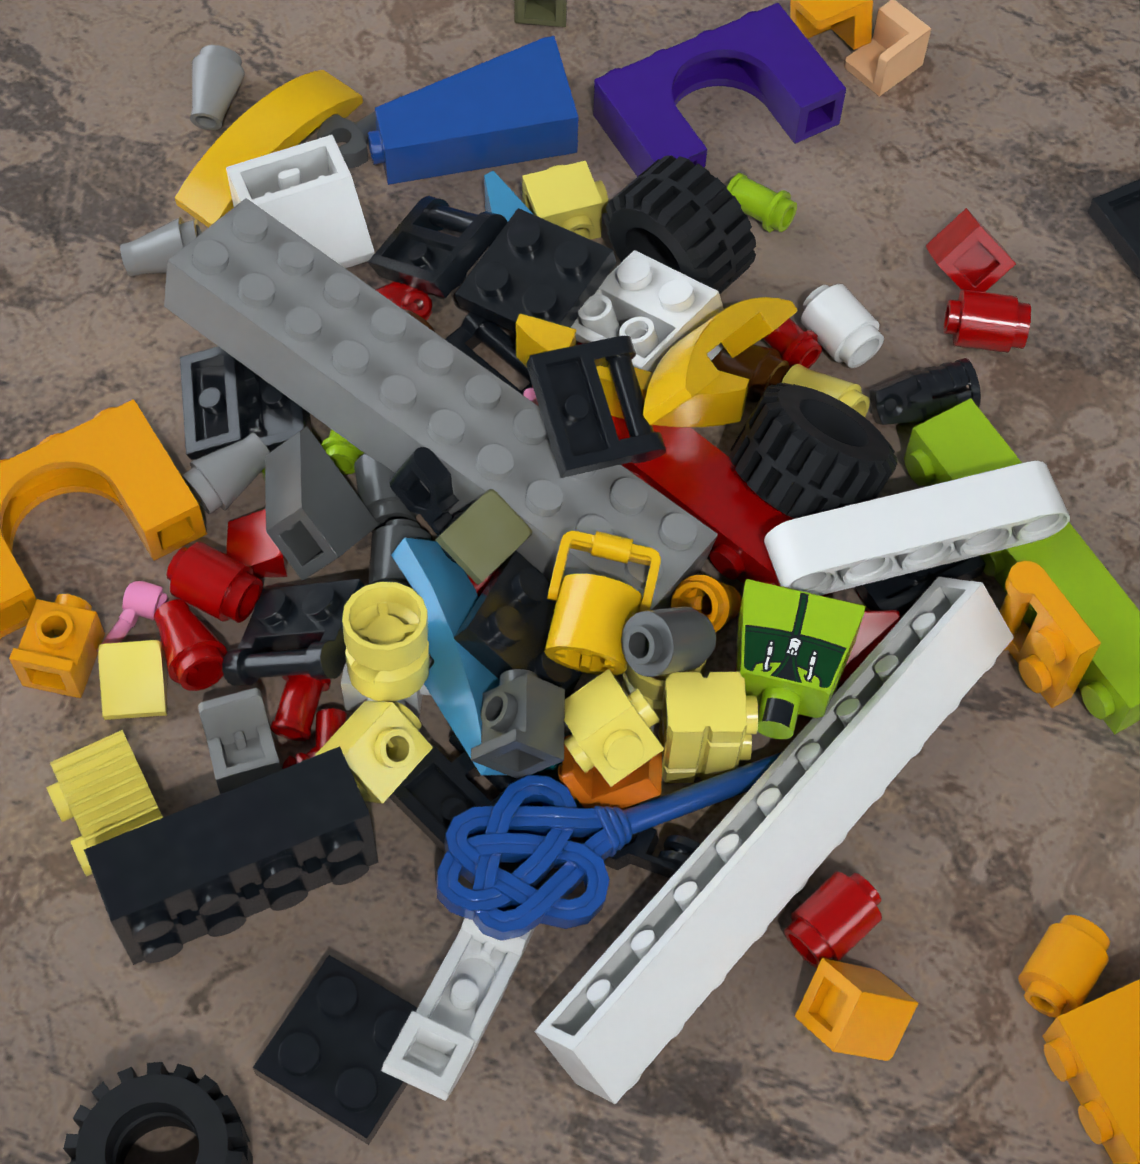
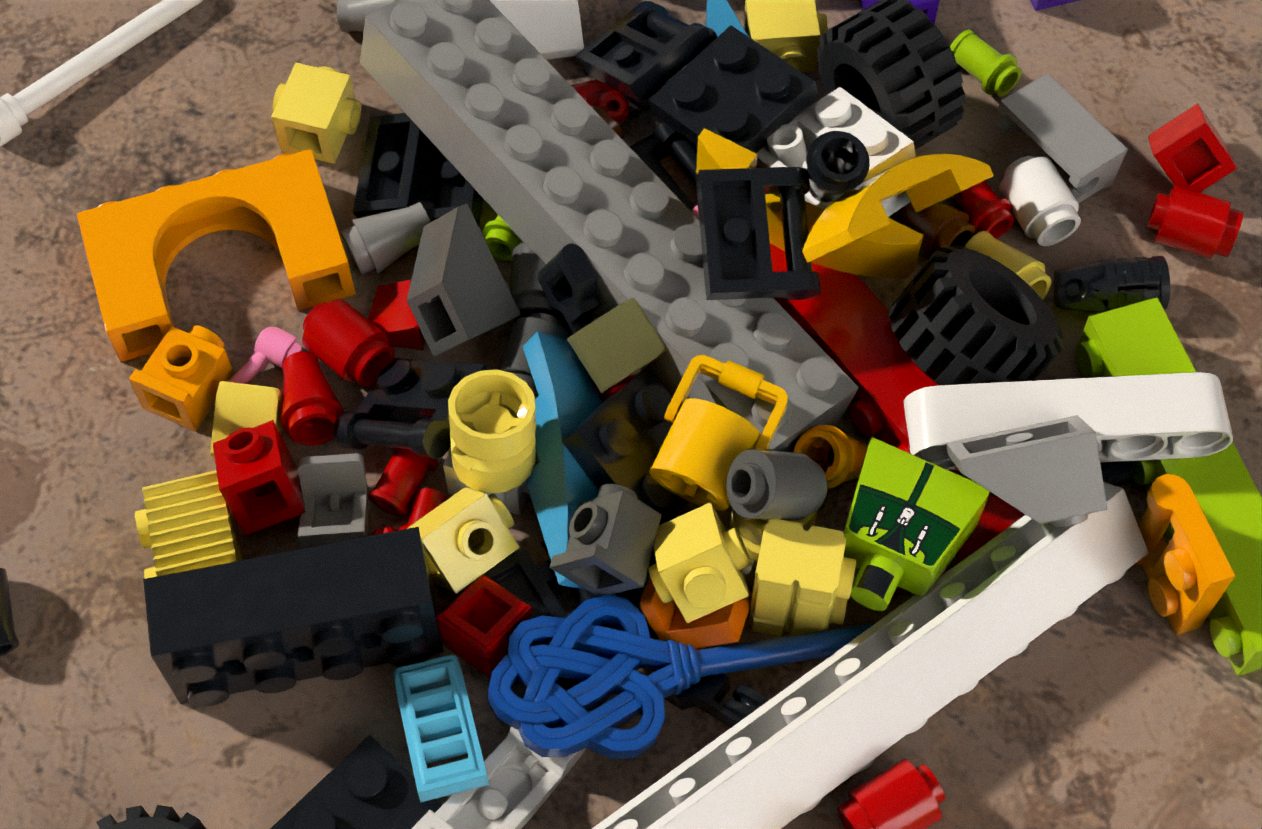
camera: 15 degrees right, 0 degrees up
none -> red brick [213,420,306,536]
none -> light yellow brick [271,63,361,164]
none -> medium azure slope [393,655,489,803]
none -> red slope [437,574,533,677]
none -> black cone [806,131,870,203]
none -> light grey slope [946,415,1108,527]
none -> light grey hinge [995,73,1128,203]

